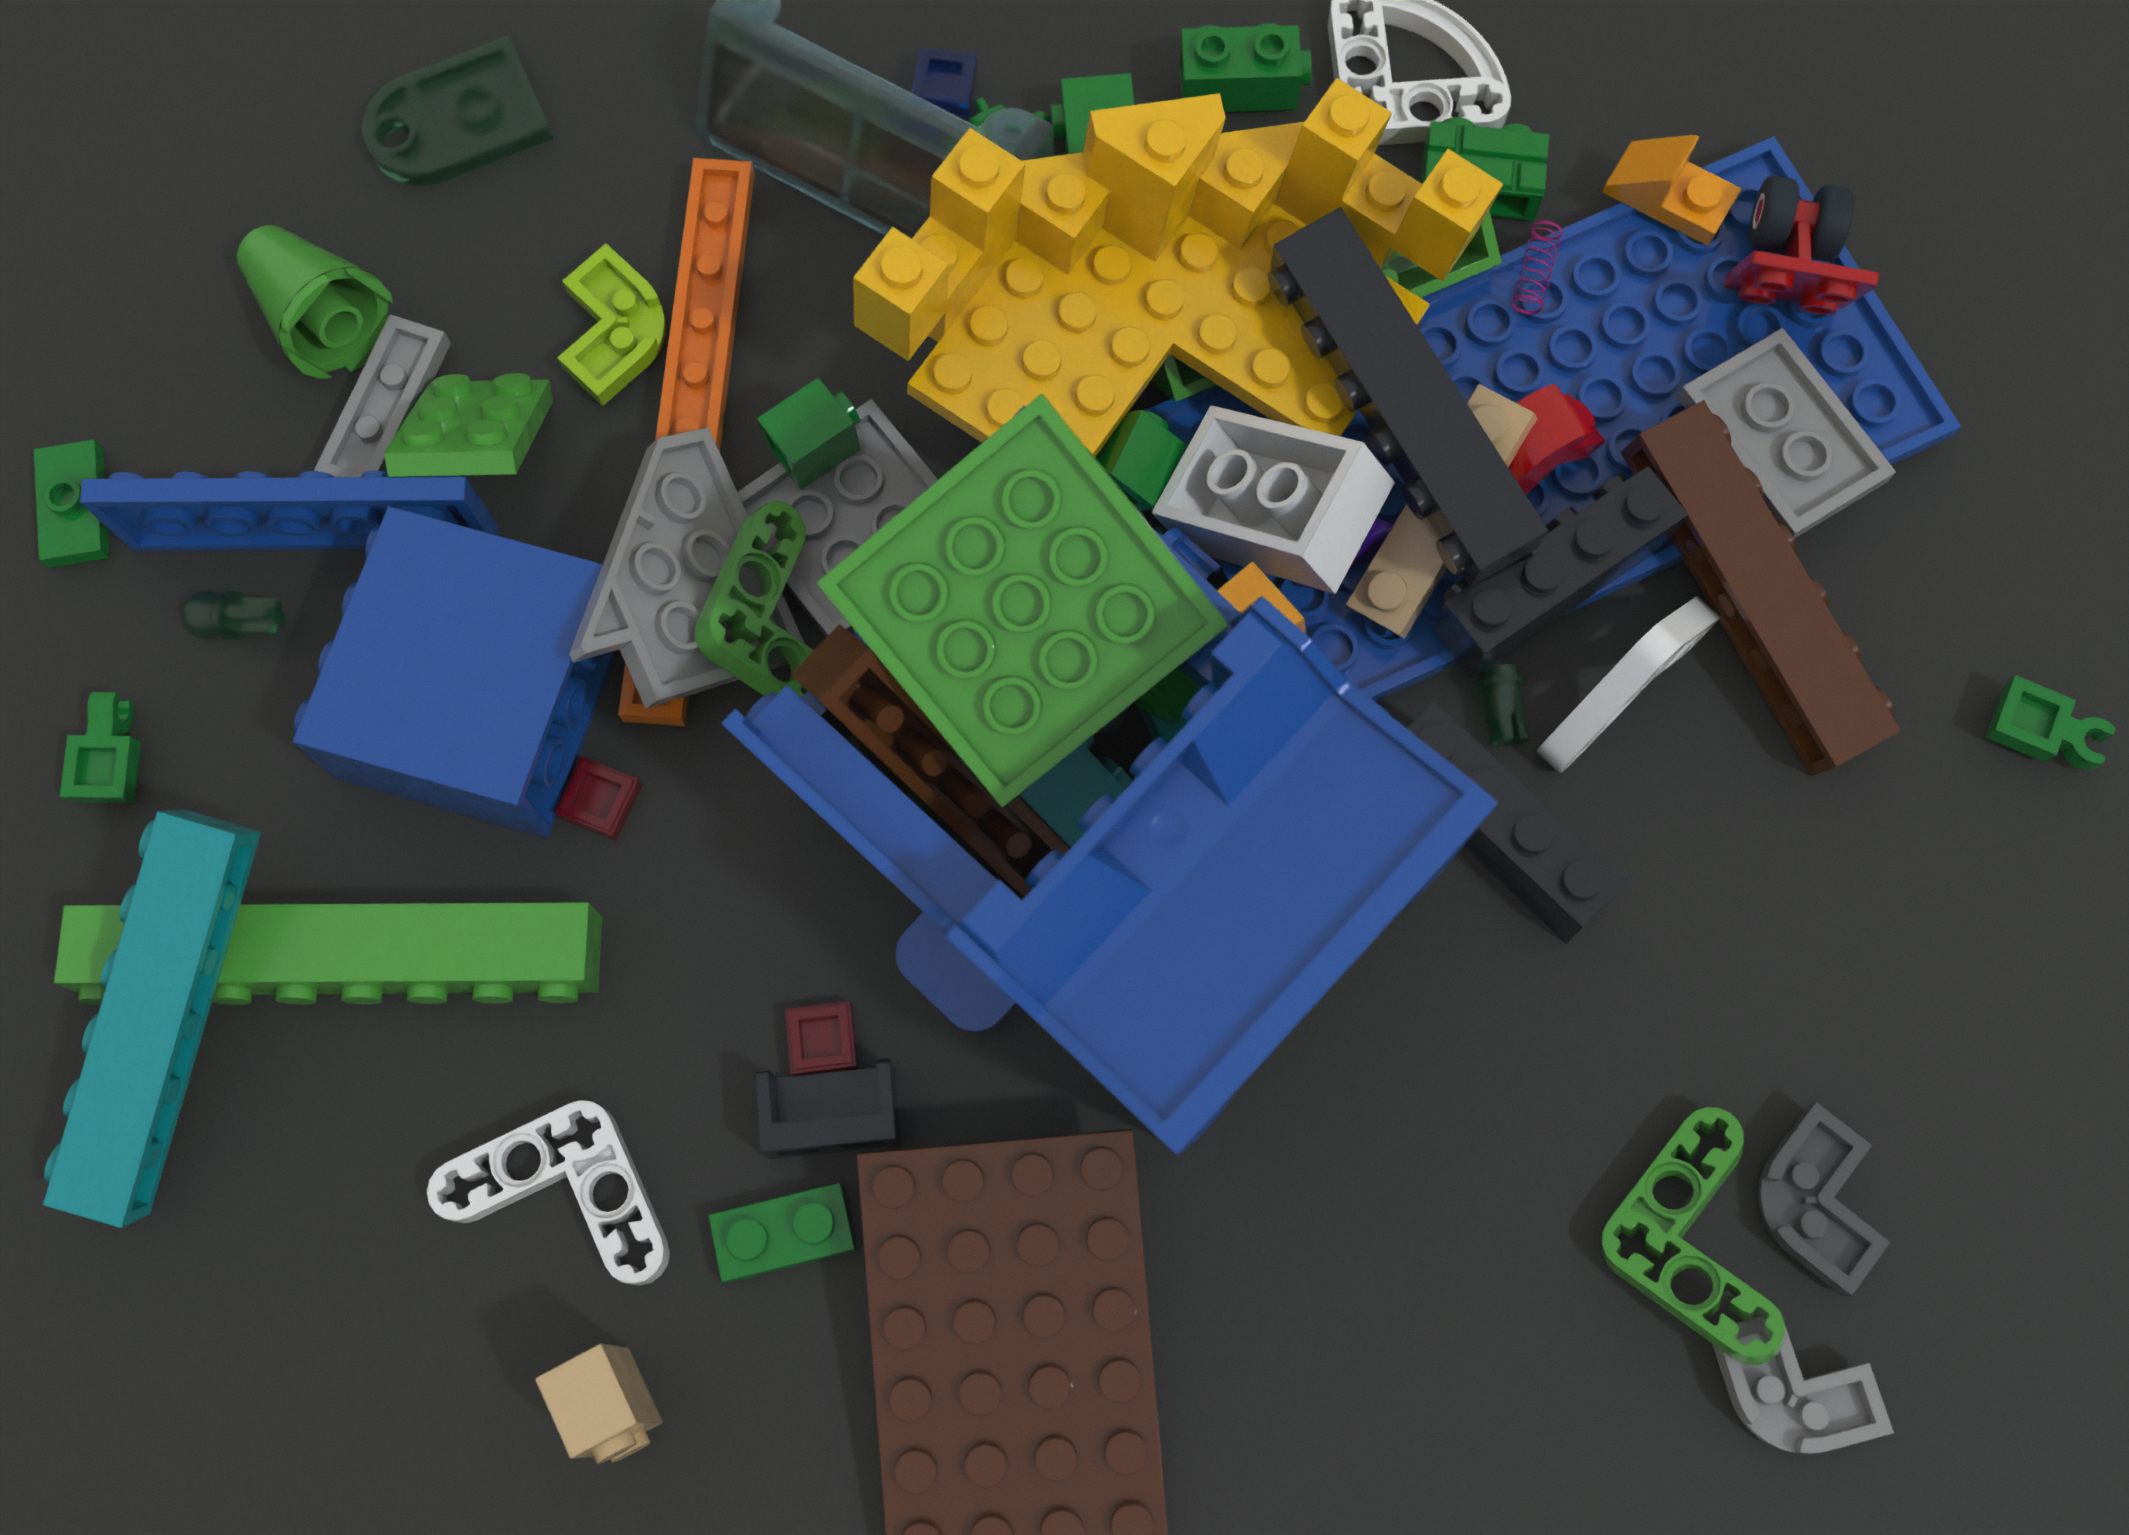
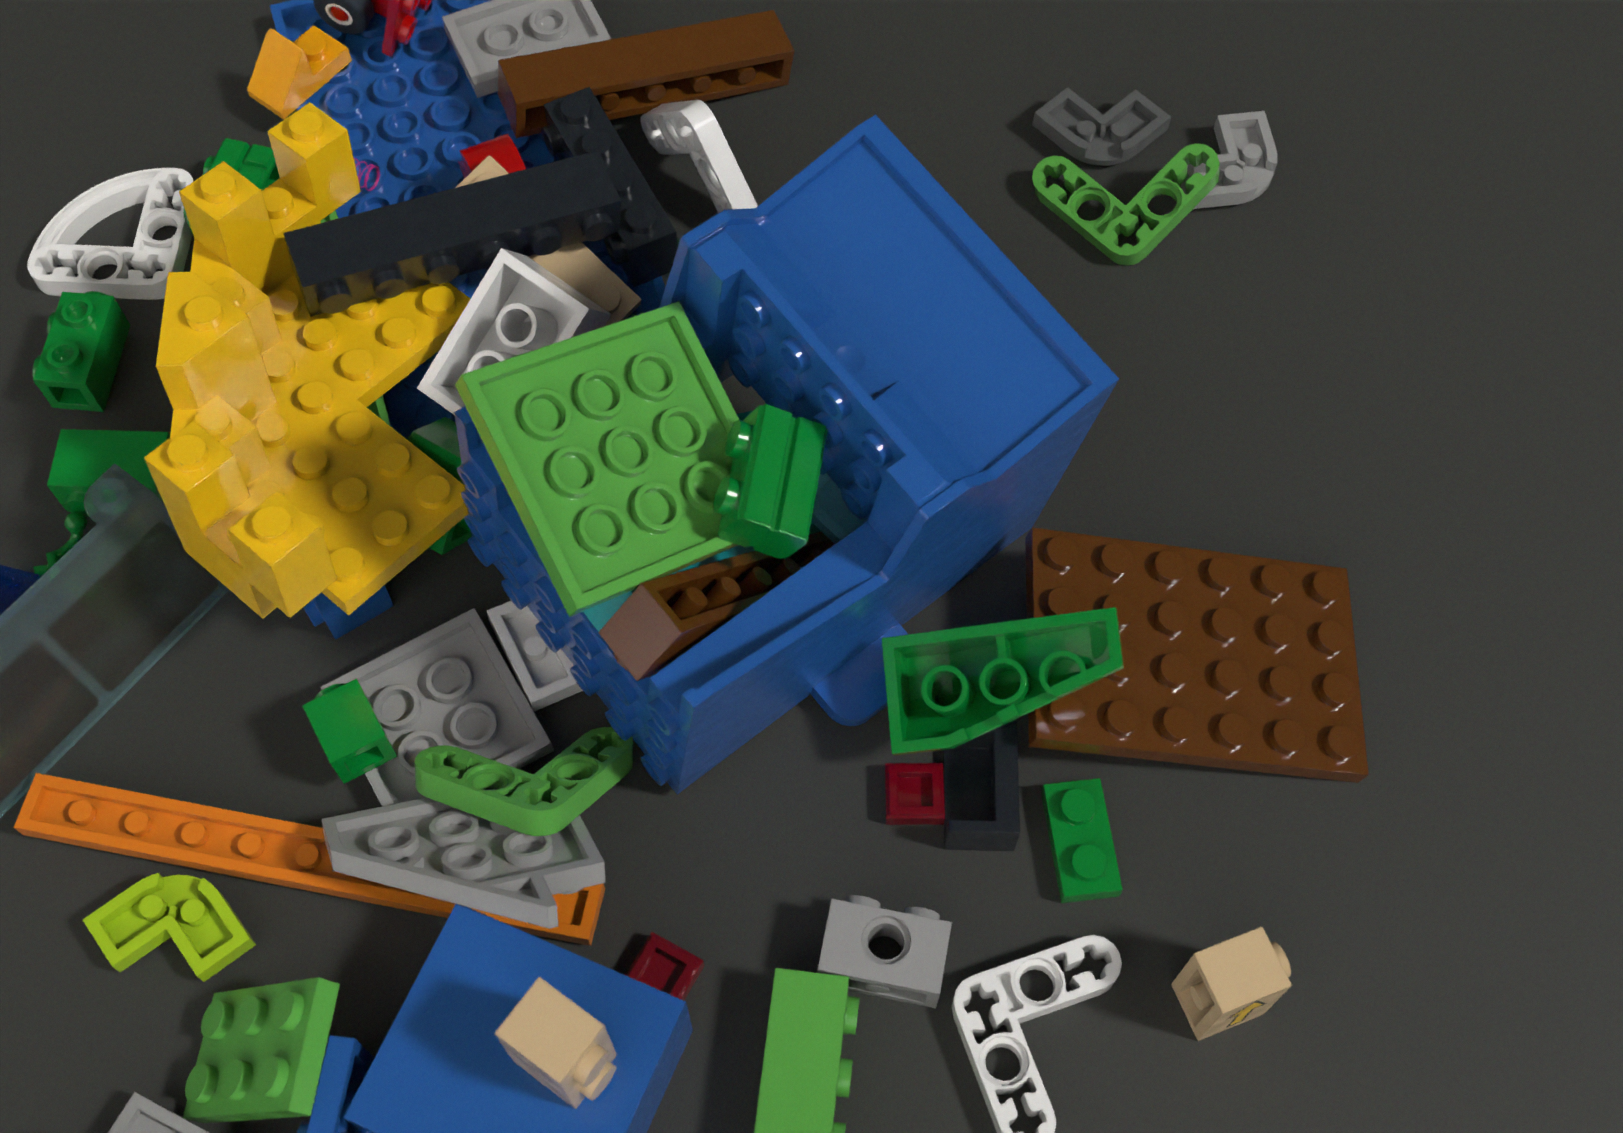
camera: 85 degrees left, 10 degrees down
none -> tan brick [495,977,617,1109]
none -> green brick [713,404,828,559]
none -> light grey brick [817,895,952,1008]
none -> green wedge [882,607,1124,755]

